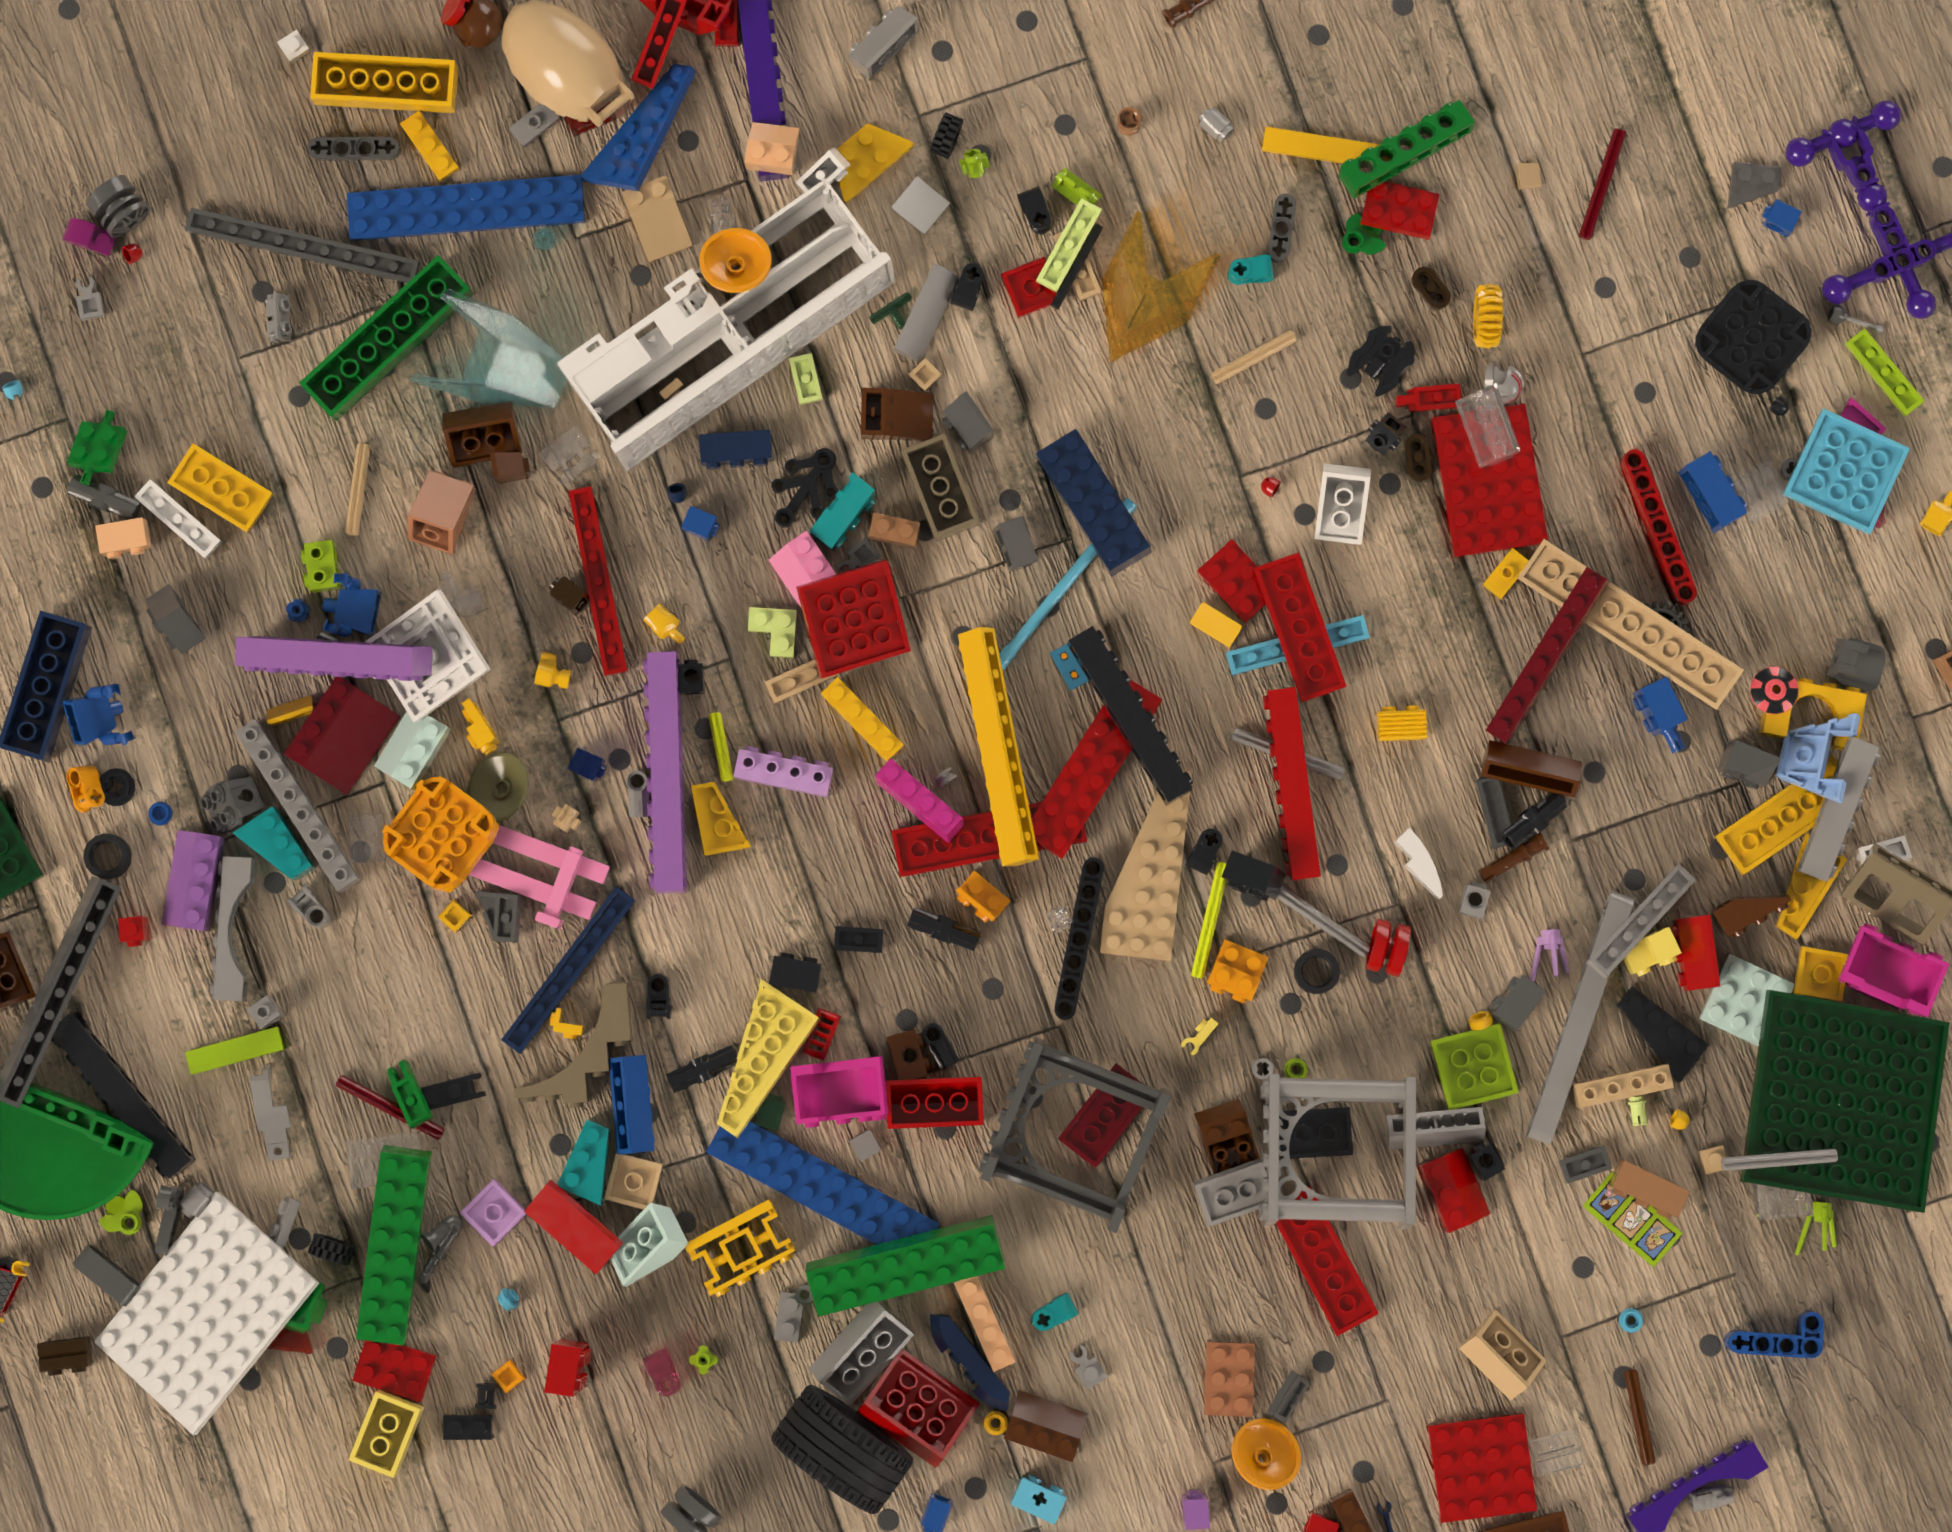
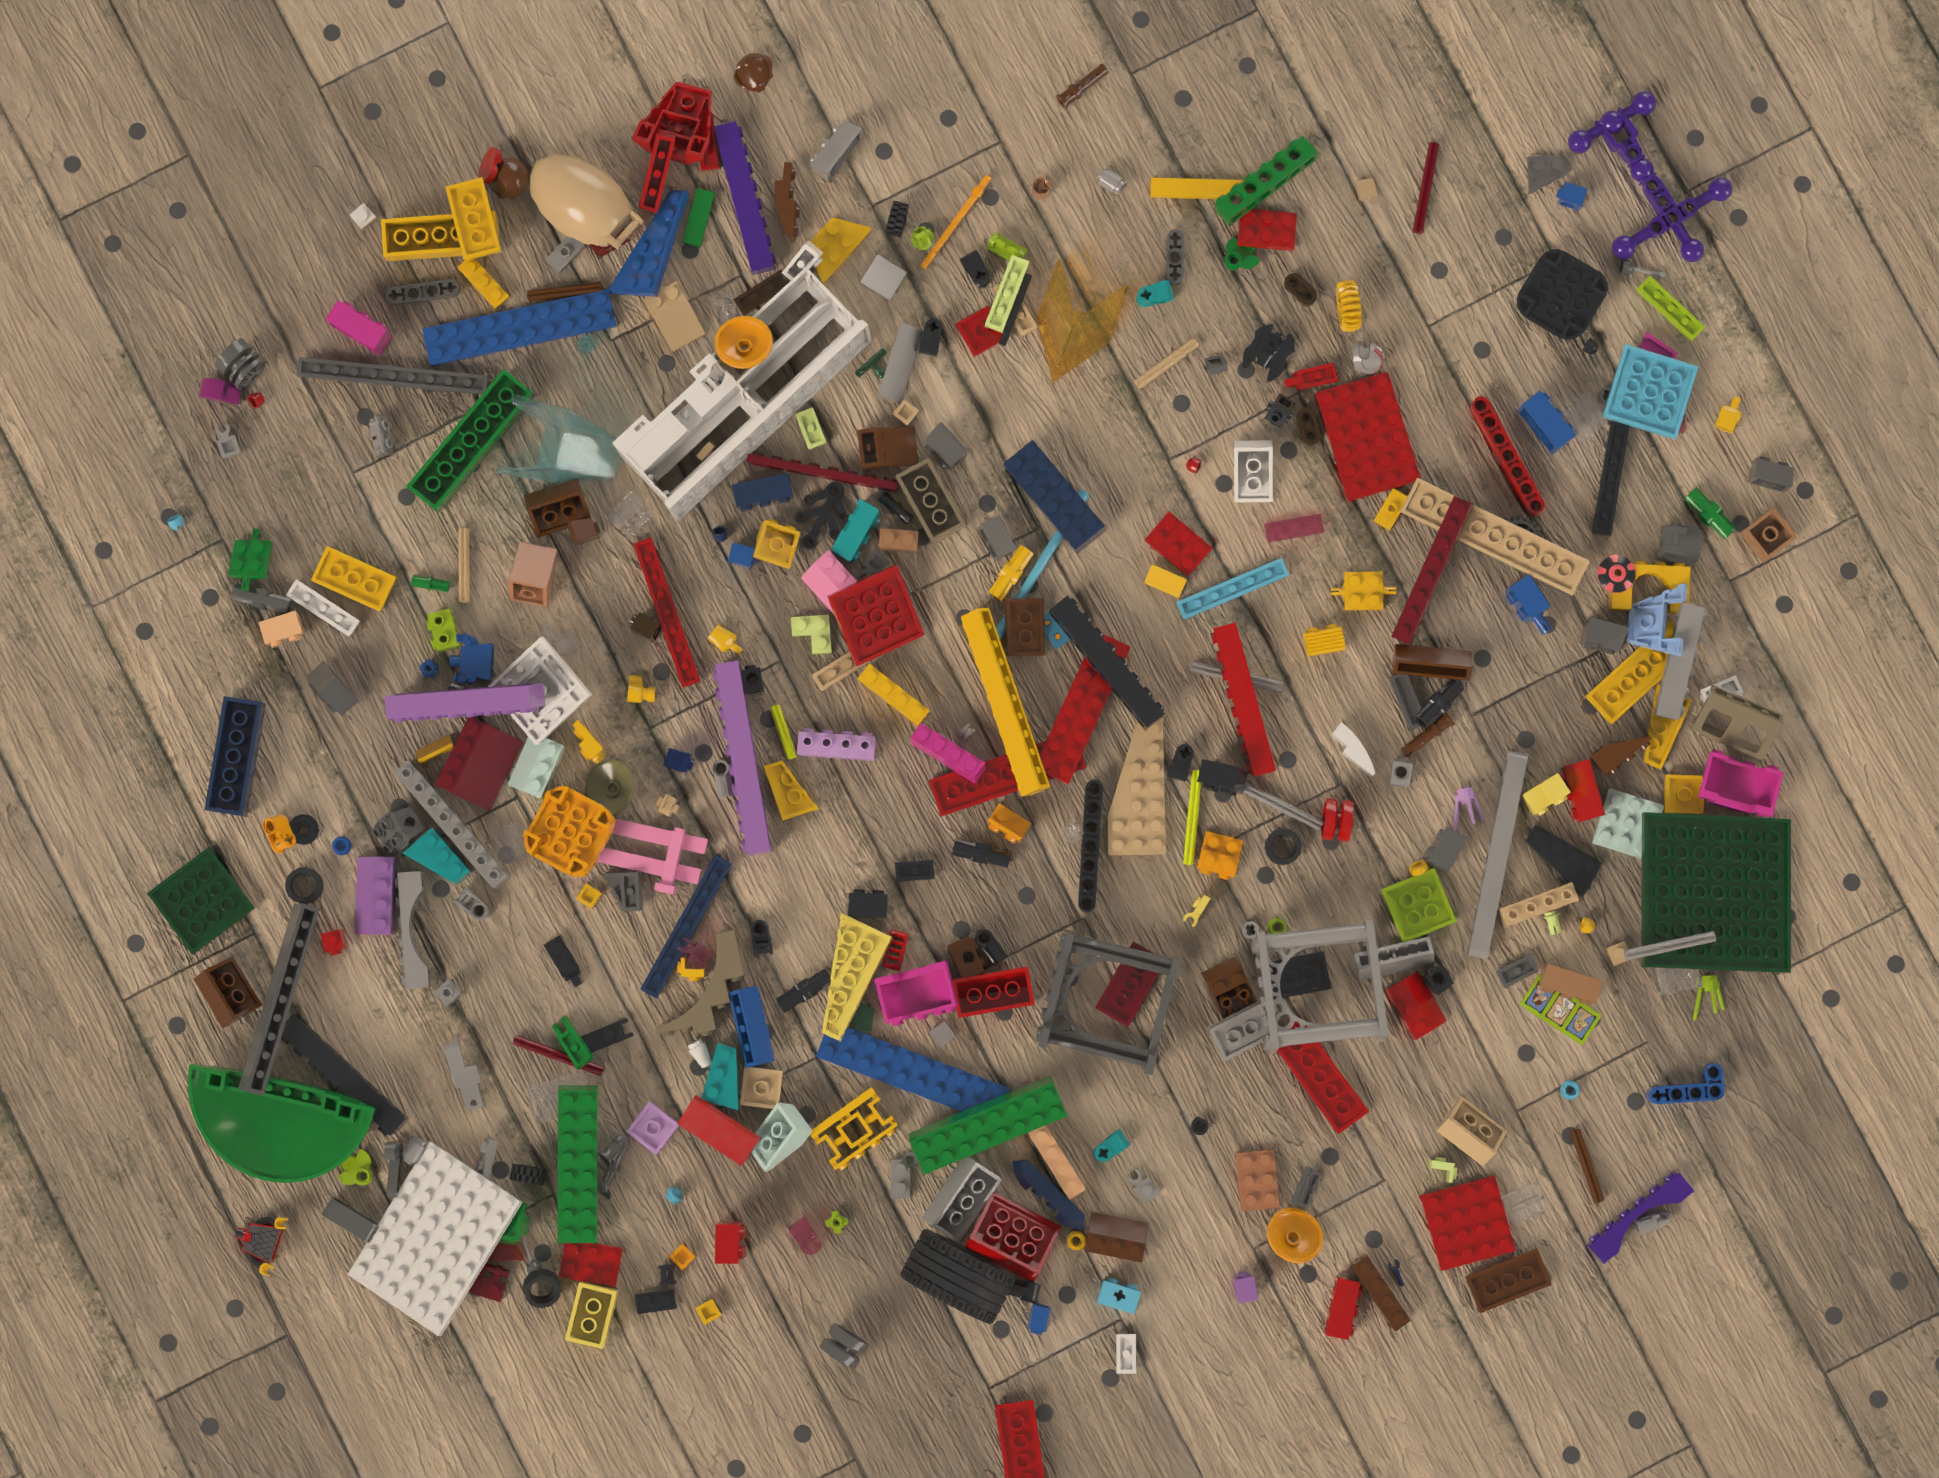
camera: 10 degrees left, 0 degrees up
dark brown brick [37,1336,93,1376] -> none
blue torso [62,684,135,746] -> none
lime tile [185,1027,285,1075] -> none
light nougat slope [744,122,800,175] -> none
red plate [1253,552,1347,703] -> none
clear slope [1455,384,1521,468] -> none
light grey plate [1587,864,1696,979] -> none
none -> dark pink brick [325,300,392,356]
none -> green axle [411,575,450,592]
none -> yellow plate [445,177,502,261]
none -> dark red plate [469,1262,510,1302]
none -> hinge [521,1235,543,1274]
none -> black tyre [523,1269,561,1308]
none -> reddish brown axle [527,282,602,301]
none -> black hinge [543,935,583,987]
none -> clear pink plate [677,937,713,969]
none -> green tile [682,188,715,248]
none -> white cone [687,1038,712,1068]
none -> yellow plate [695,1298,722,1325]
none -> dark brown plate [733,269,789,316]
none -> dark red plate [747,452,898,493]
none -> yellow plate [753,519,801,569]
none -> reddish brown slope [775,162,800,242]
none -> black pin [878,491,914,525]
none -> light orange bar [920,175,992,270]
none -> yellow piece [988,545,1034,601]
none -> reddish brown tile [1005,598,1044,656]
none -> black piece [1008,1279,1041,1304]
none -> black bush [1191,1117,1208,1135]
none -> dark grey plate [1204,354,1228,375]
none -> clear pink plate [1264,514,1324,543]
none -> yellow plate [1331,571,1396,611]
none -> yellowish green bracket [1428,1157,1457,1183]
none -> black plate [1591,421,1630,537]
none -> green piece [1684,487,1737,540]

